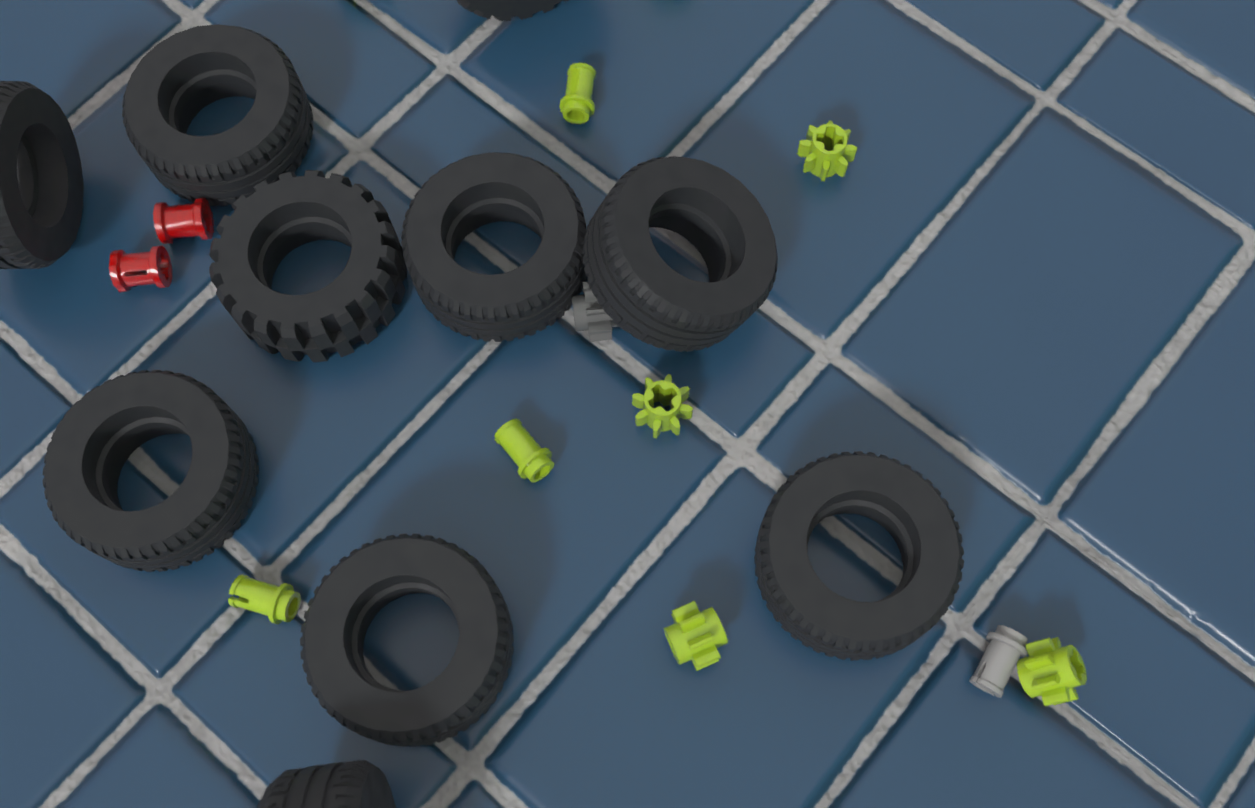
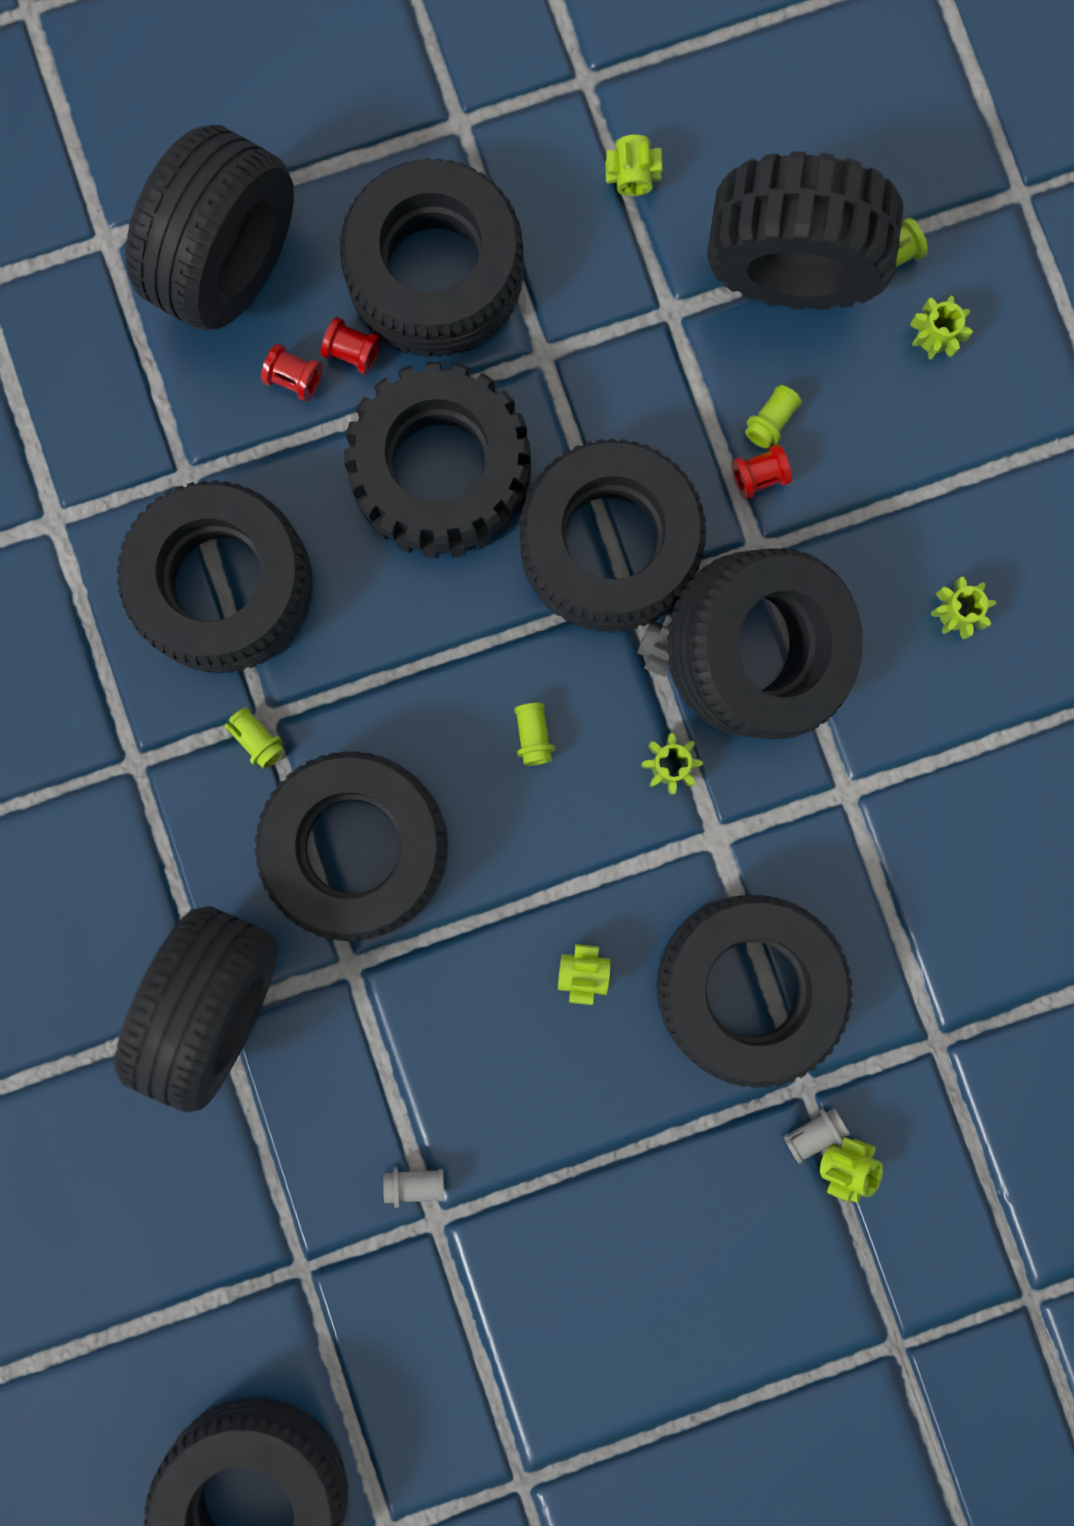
camera: 25 degrees right, 15 degrees up
none -> red bush [731,444,792,500]

